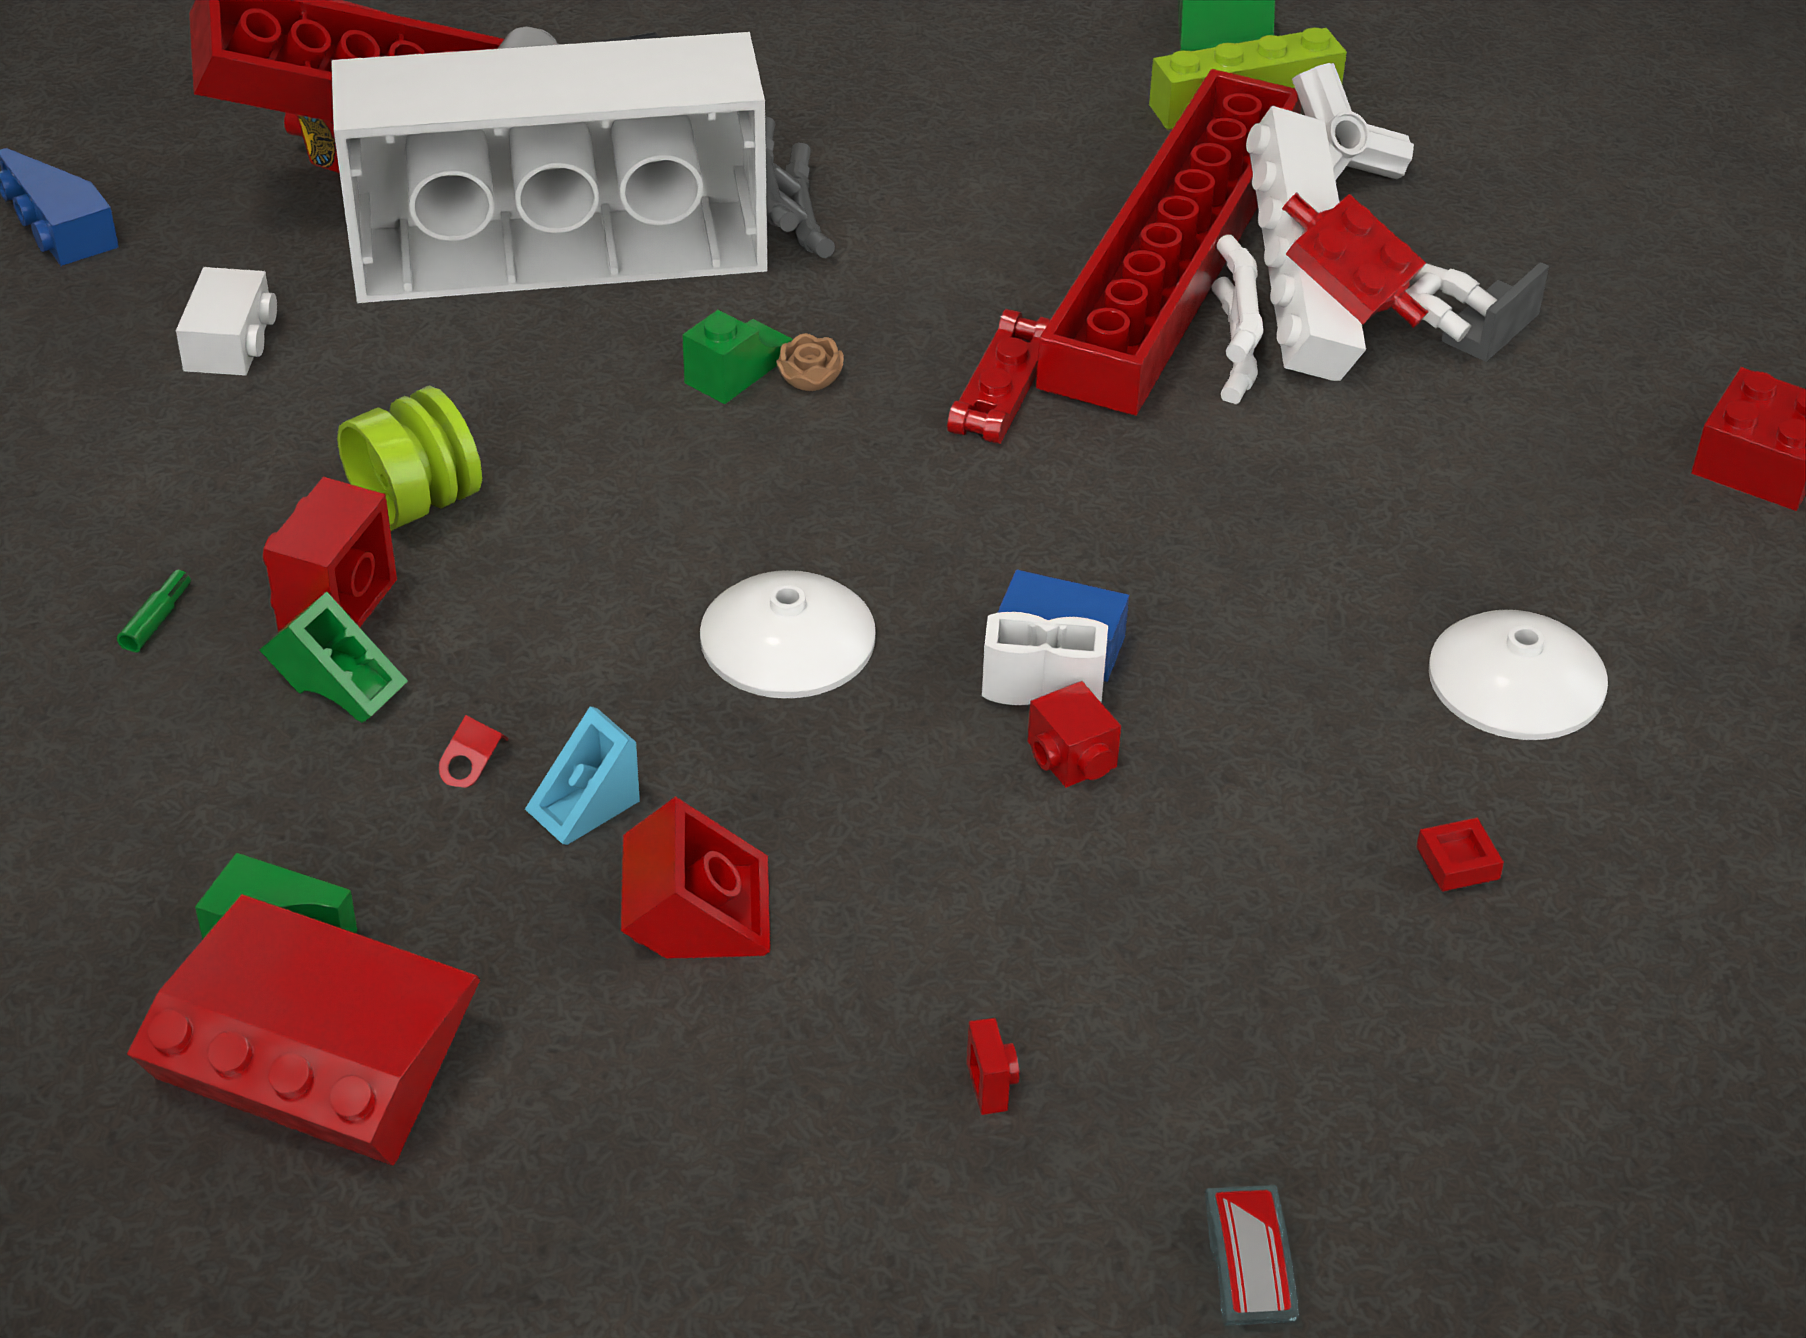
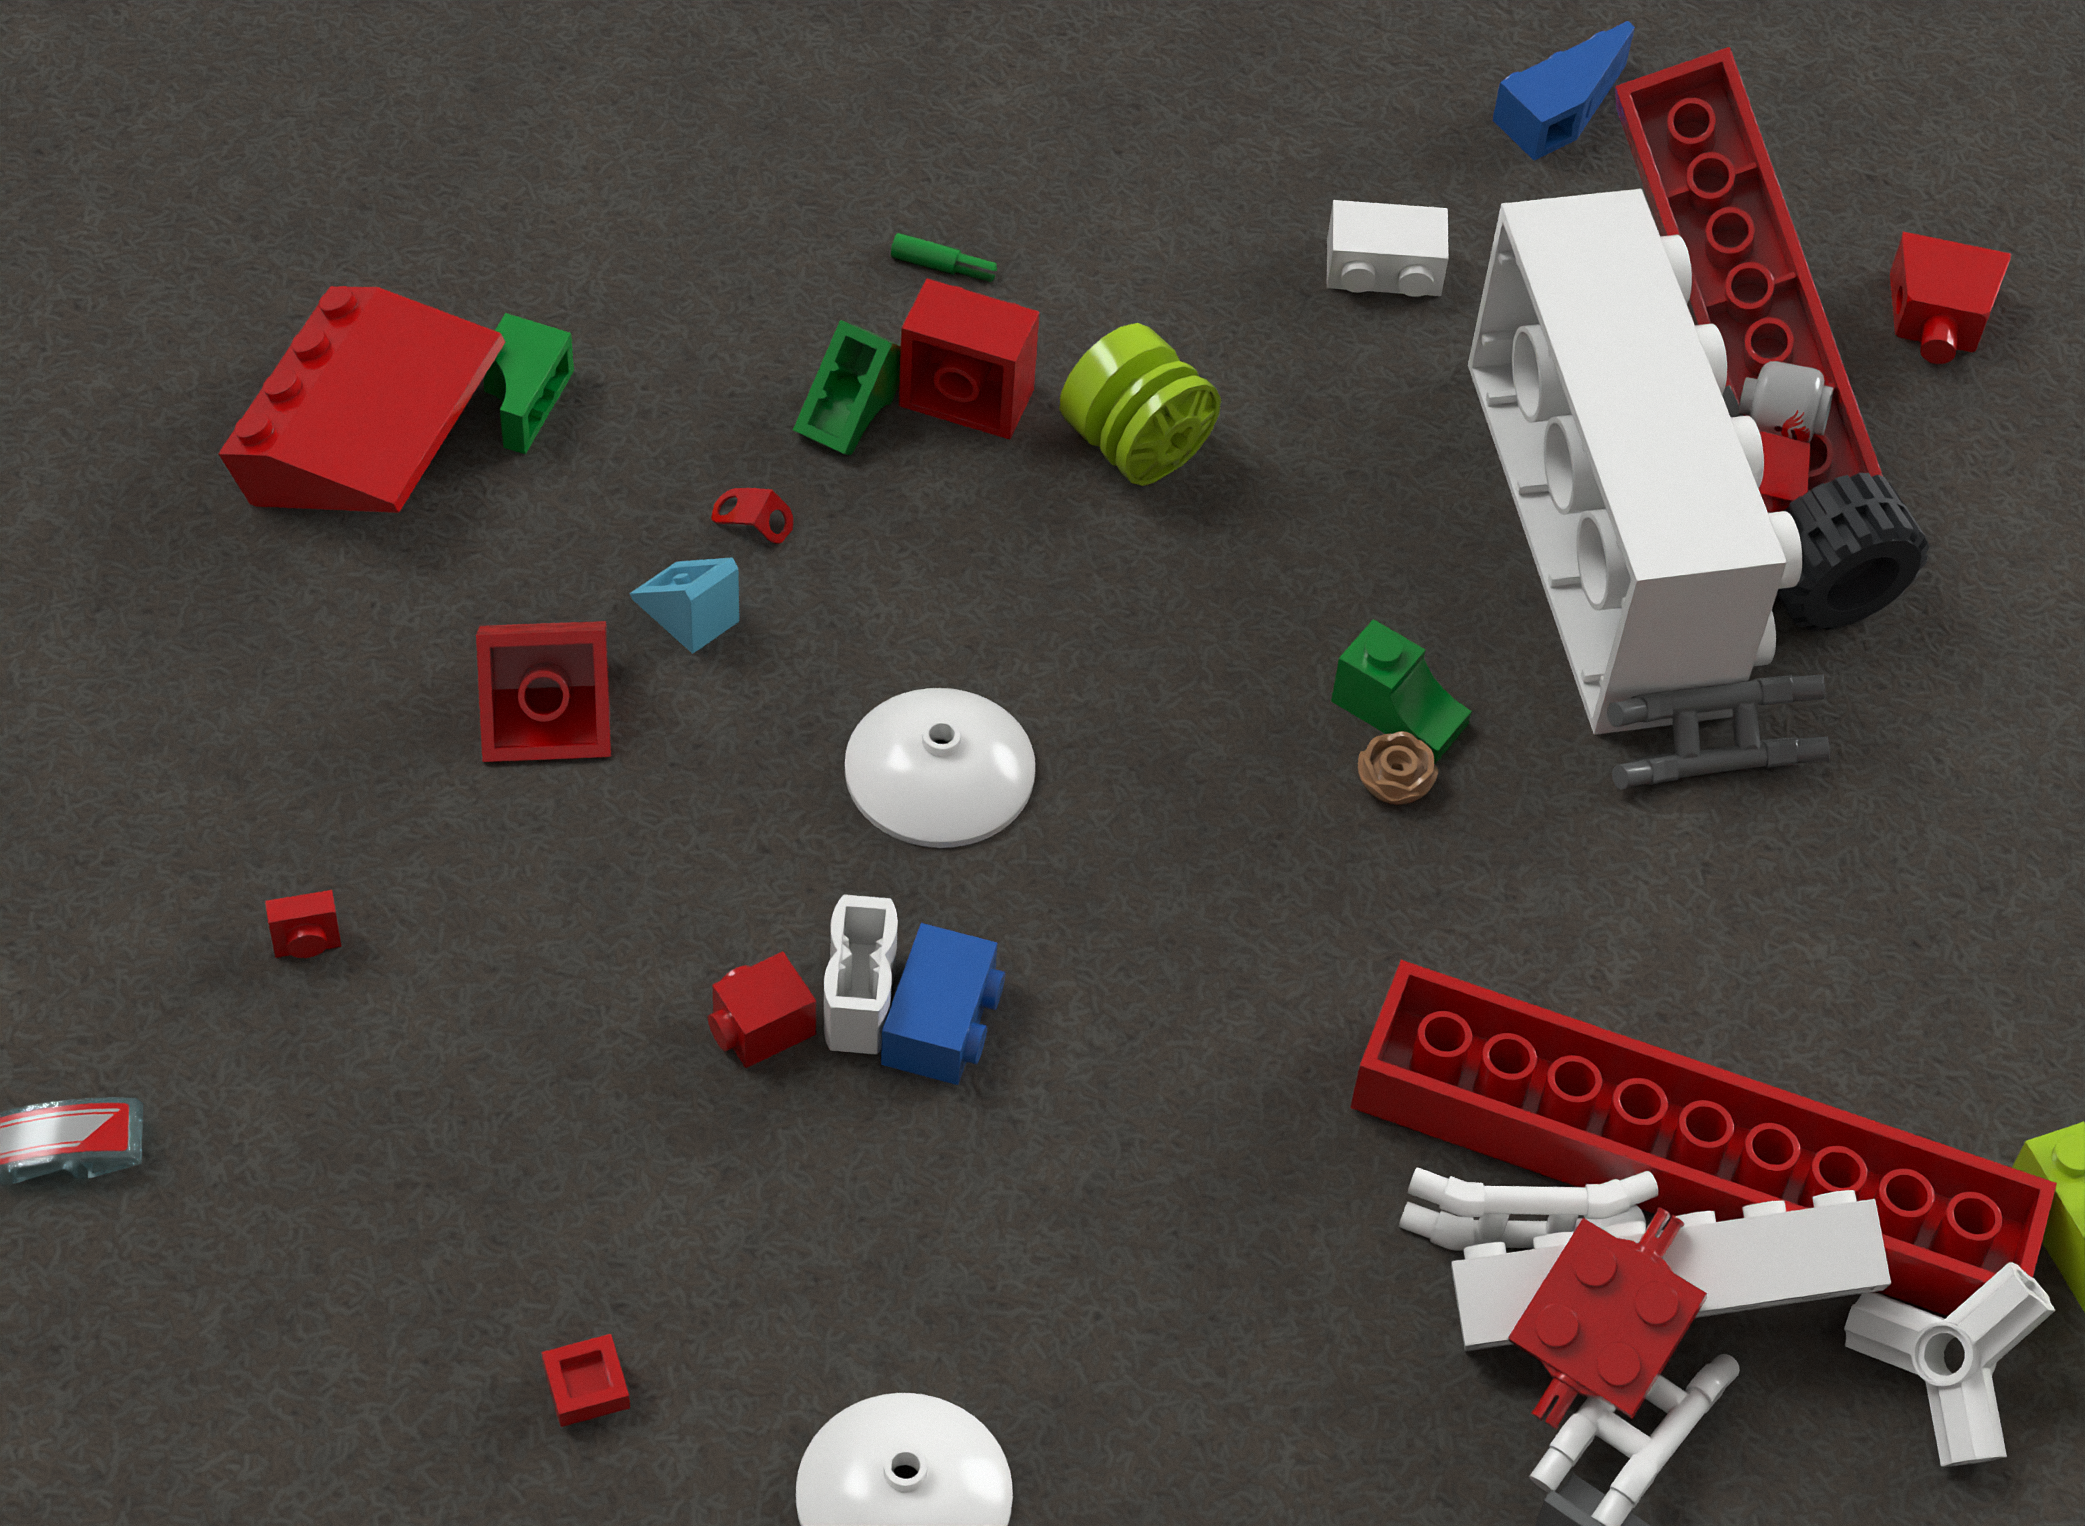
camera: 85 degrees right, 10 degrees up
red plate [947,309,1051,444] -> none

